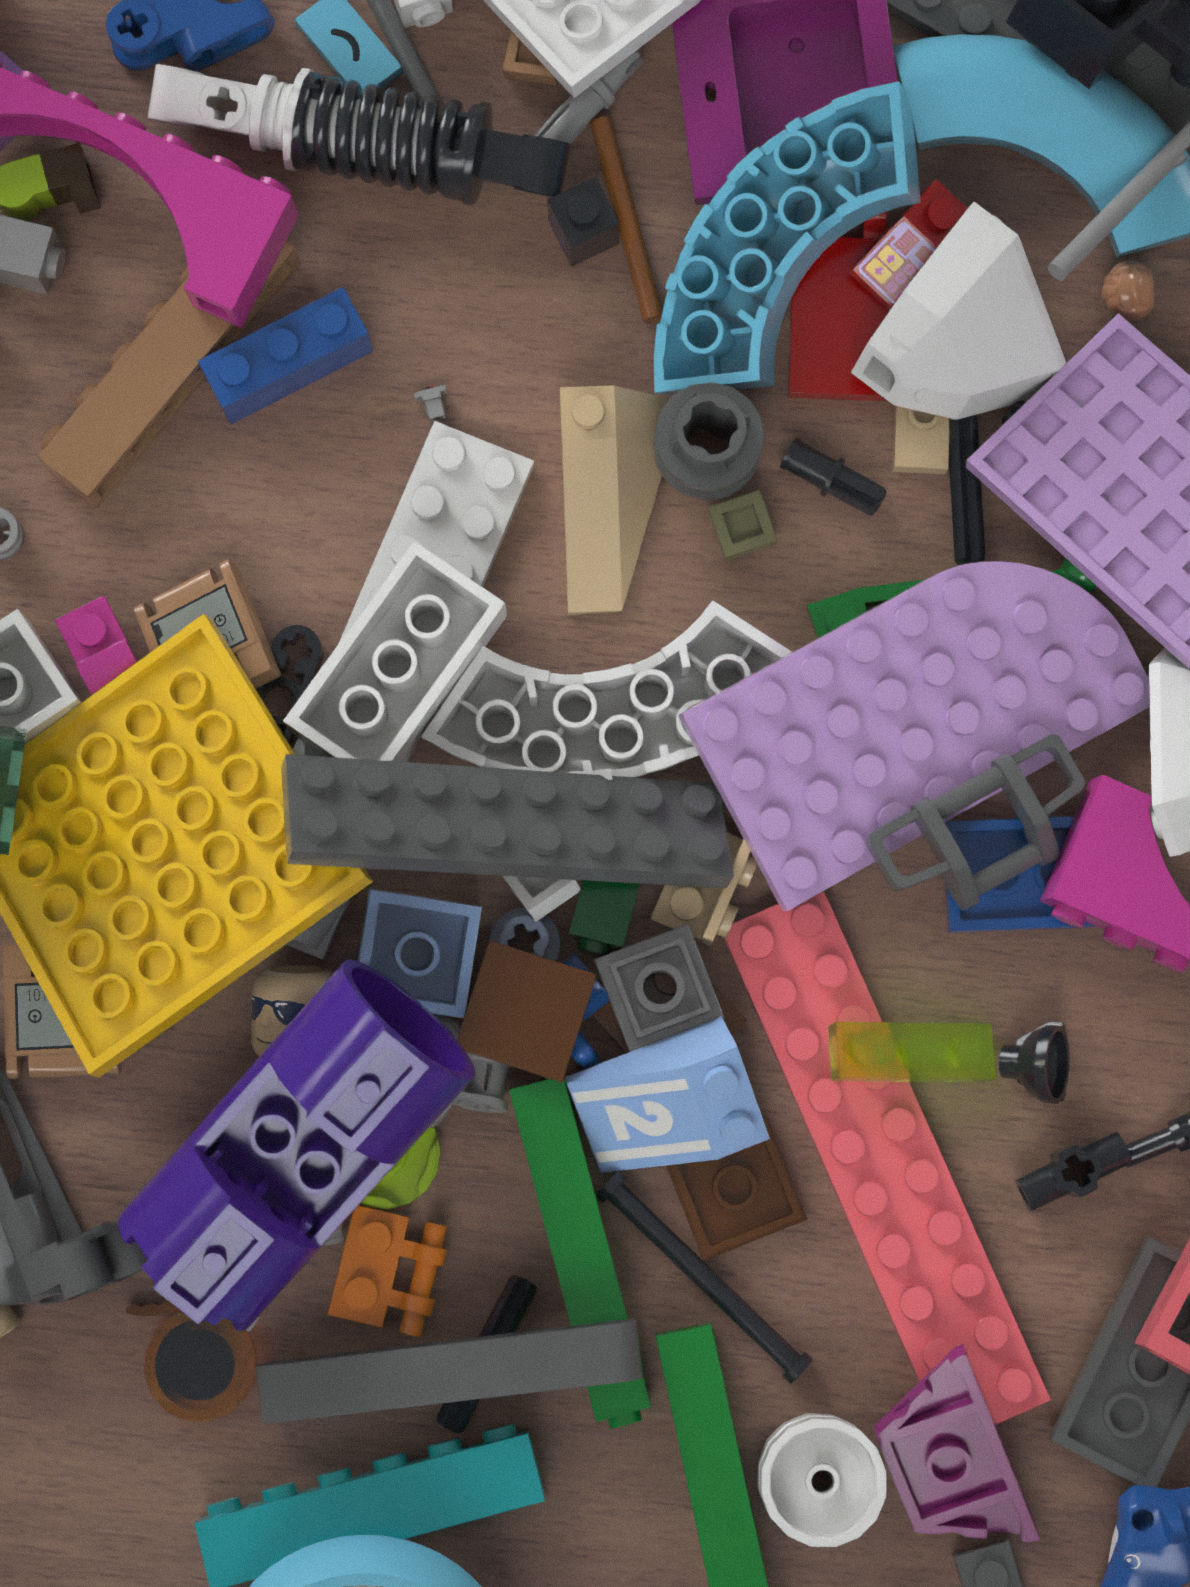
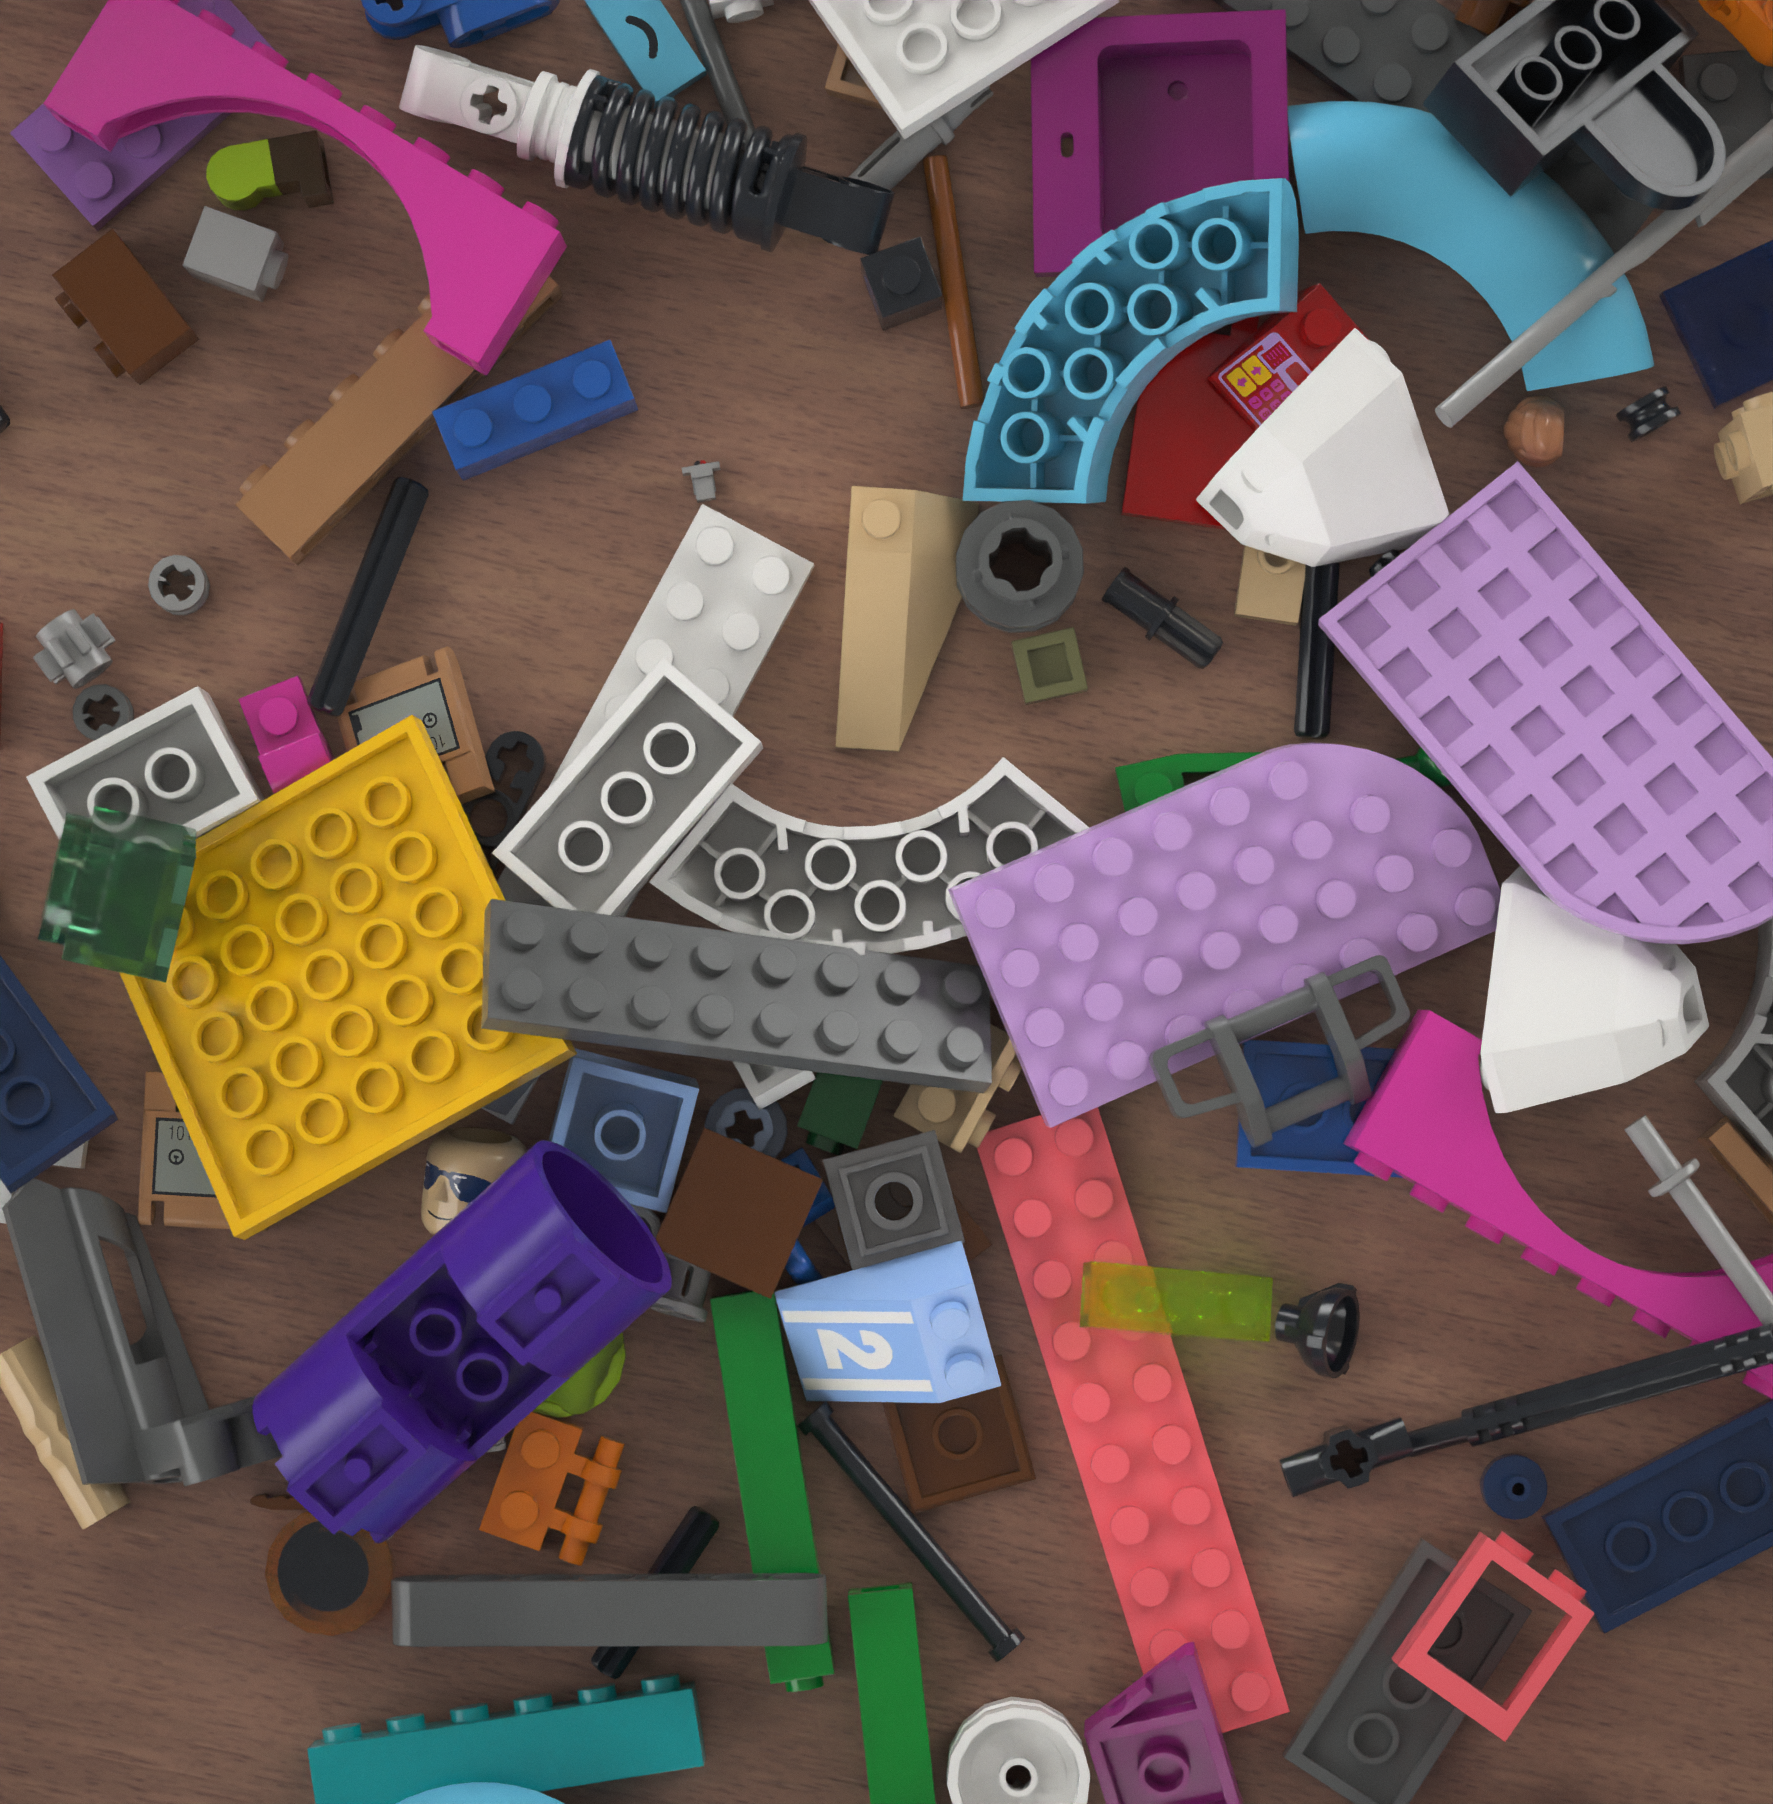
camera: 10 degrees right, 5 degrees up
none -> black axle [307,477,429,717]

